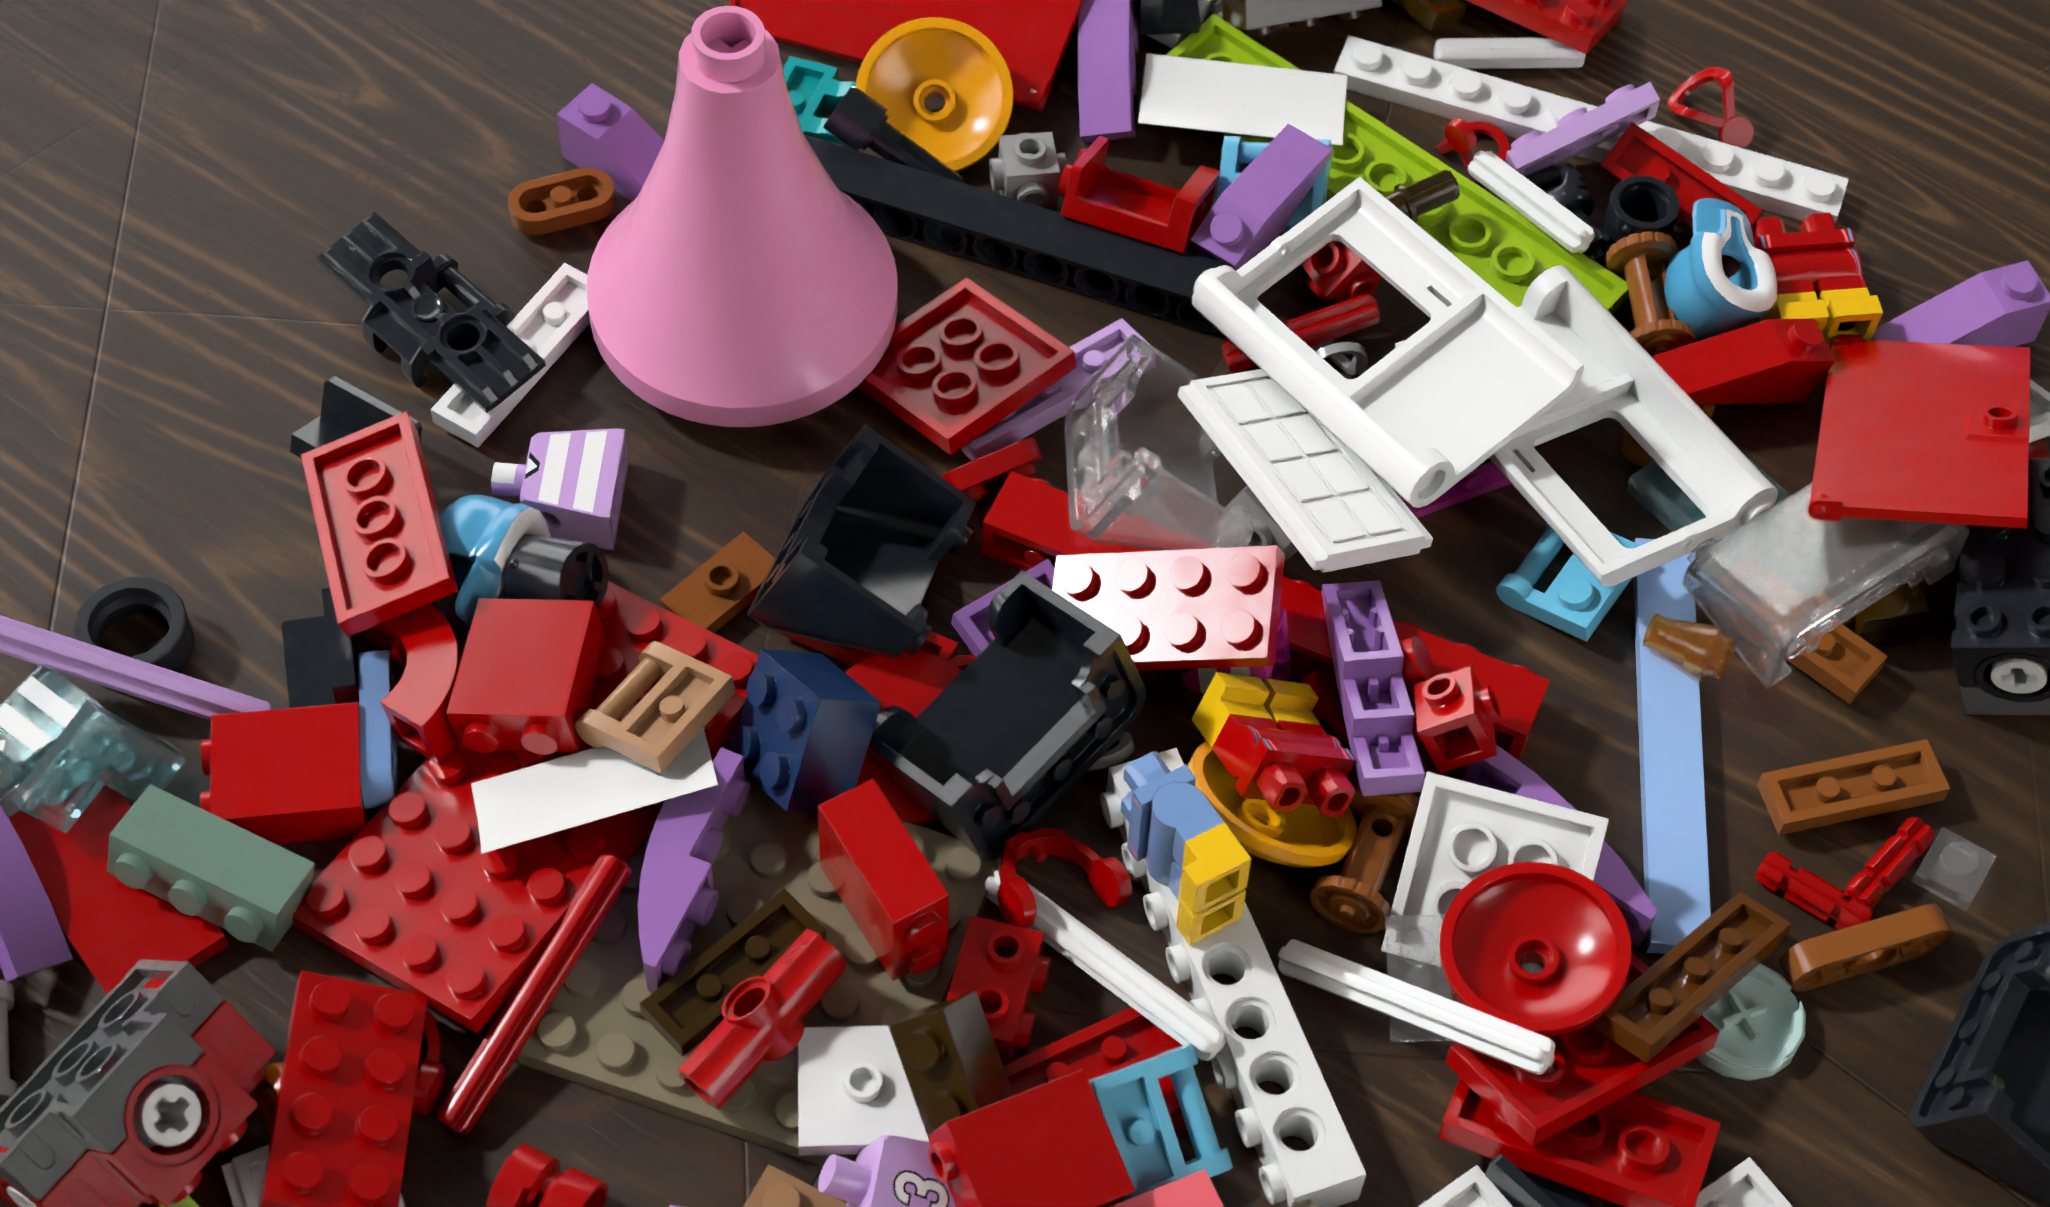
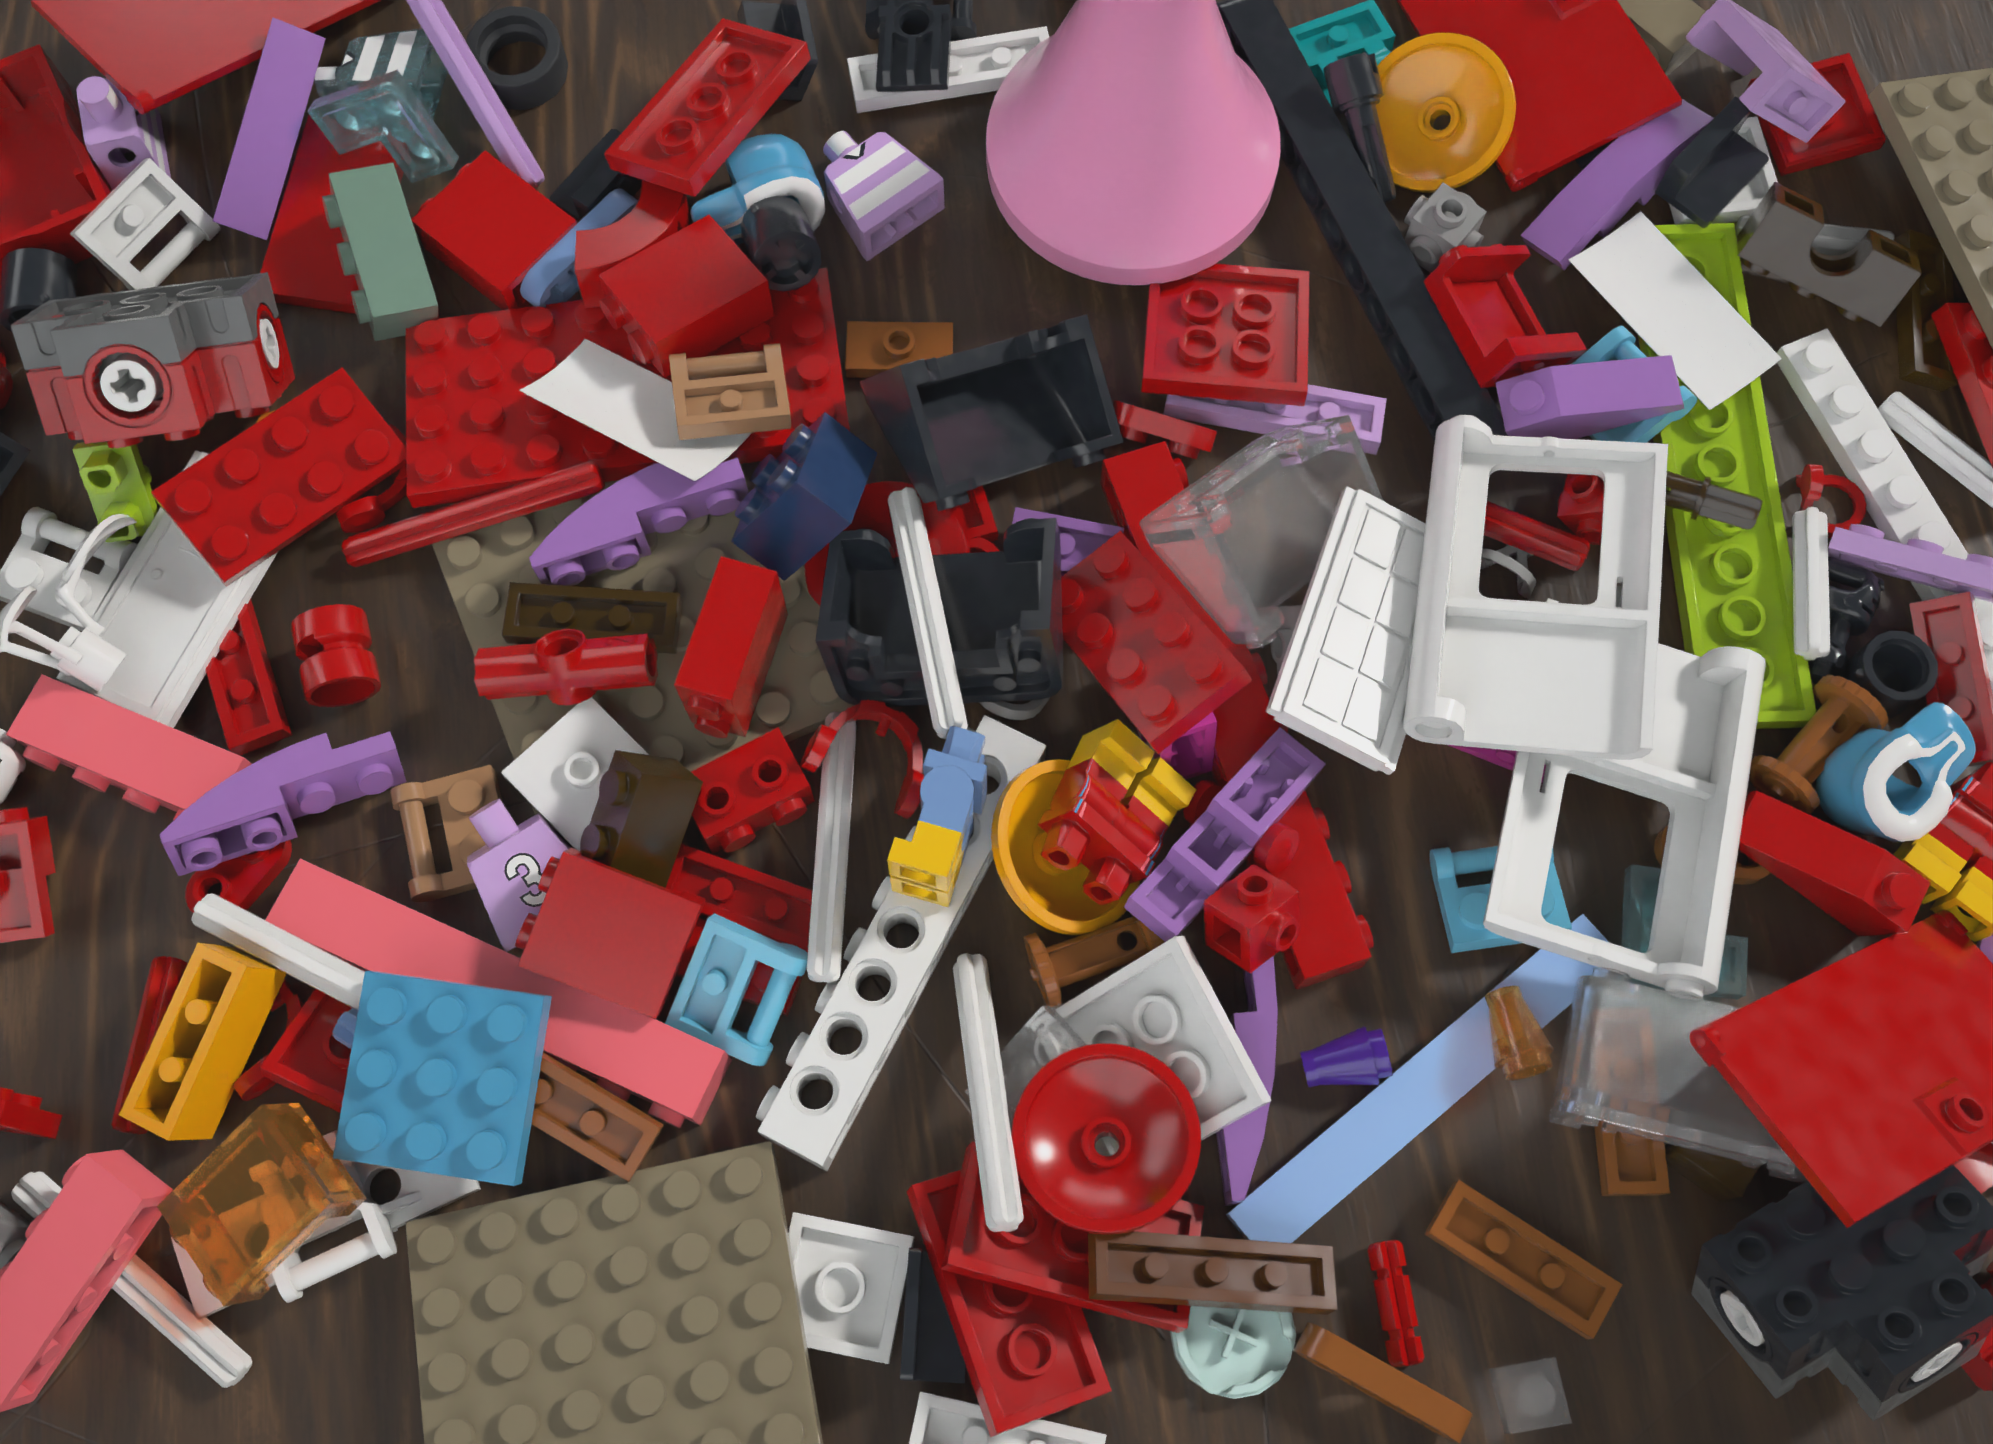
camera: 50 degrees right, 15 degrees up
red axle [1843,817,1935,909] -> none
none -> white axle [888,487,968,739]
none -> dark purple cone [1300,1026,1393,1088]

